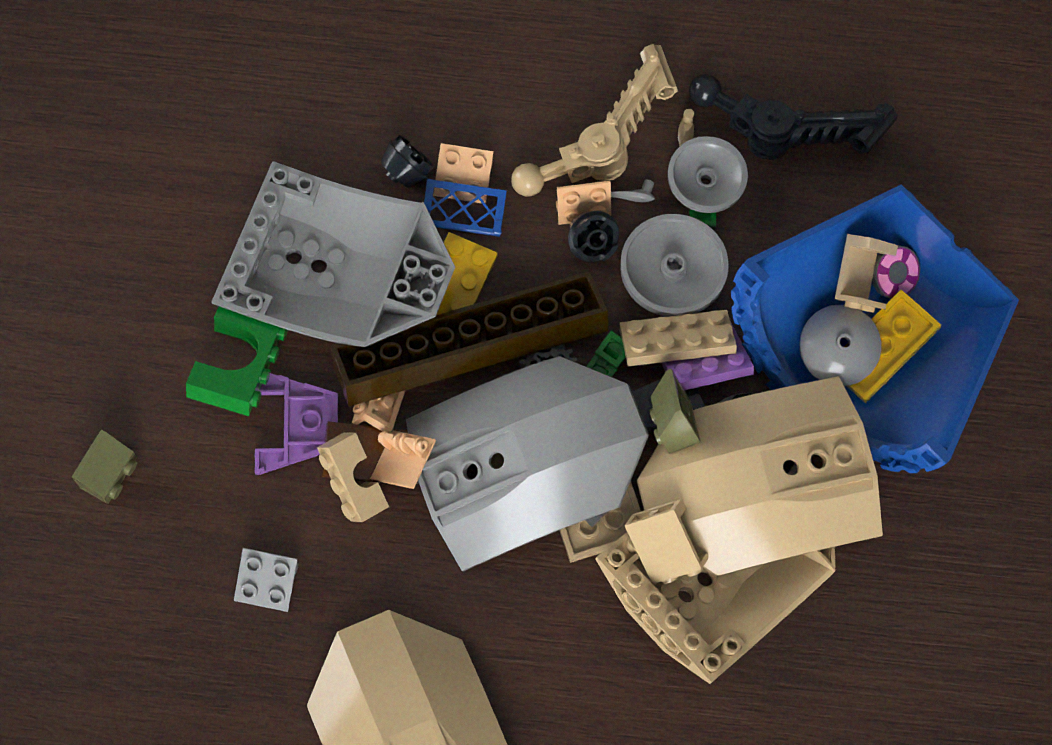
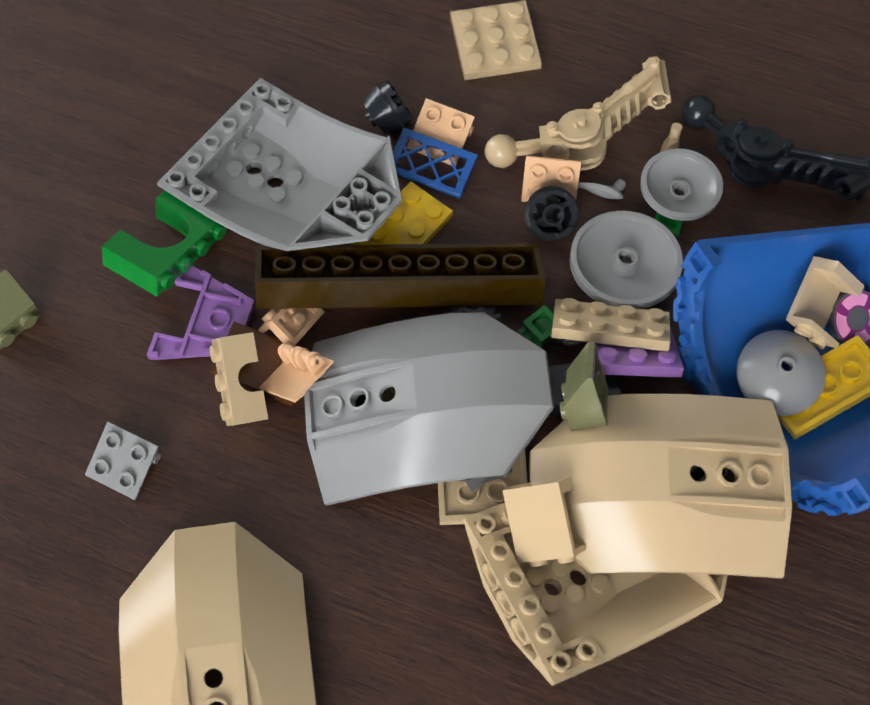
camera: 20 degrees right, 10 degrees down
none -> tan plate [450,0,541,80]

